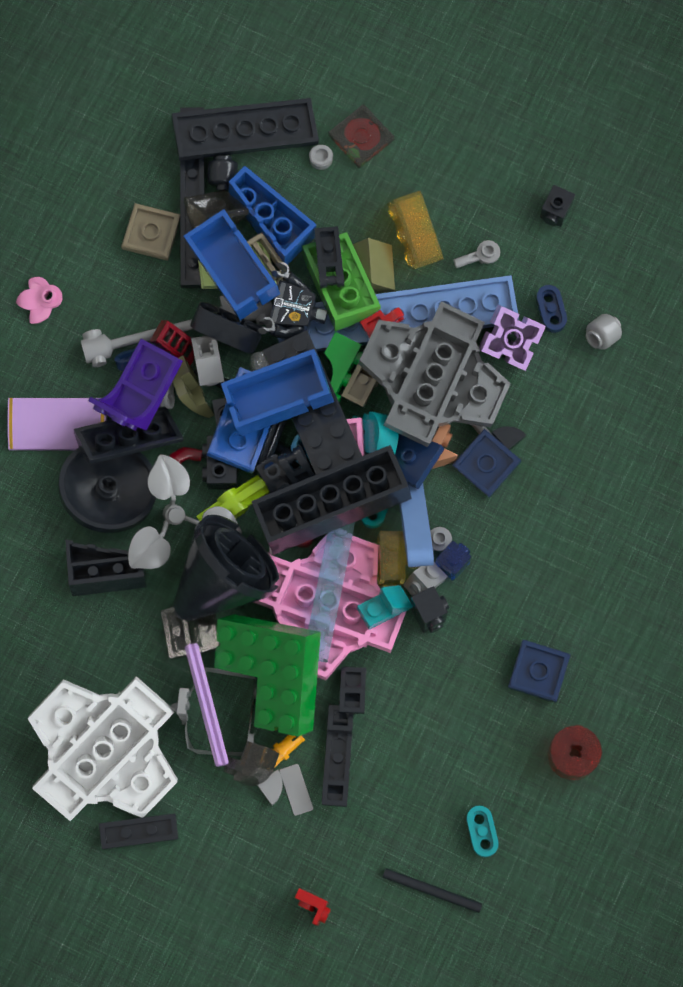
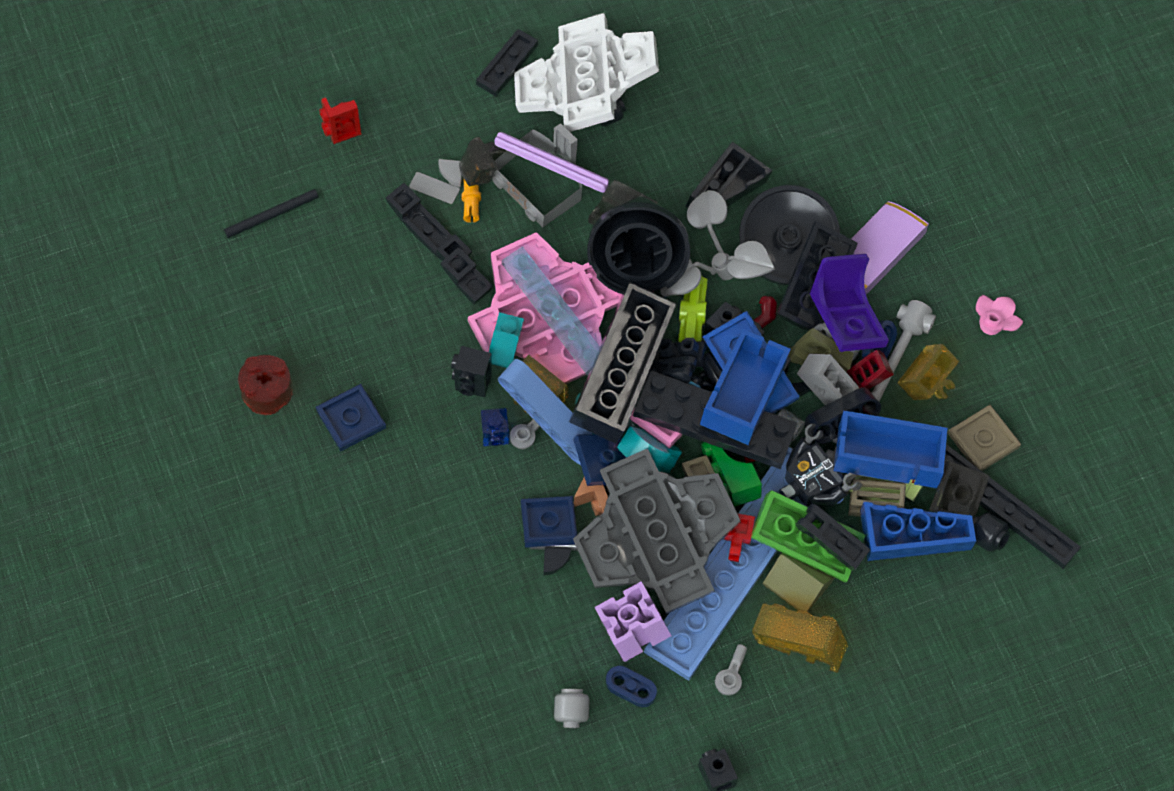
camera: 130 degrees right, 10 degrees down
black plate [171,98,319,161] -> none
green piece [214,614,321,737] -> none
light grey tile [309,145,333,170] -> none
clear smoke tile [328,104,394,168] -> none
light grey bracket [404,562,448,596] -> none
teal plate [466,806,498,858] -> none
none -> clear yellow brick [897,344,959,400]

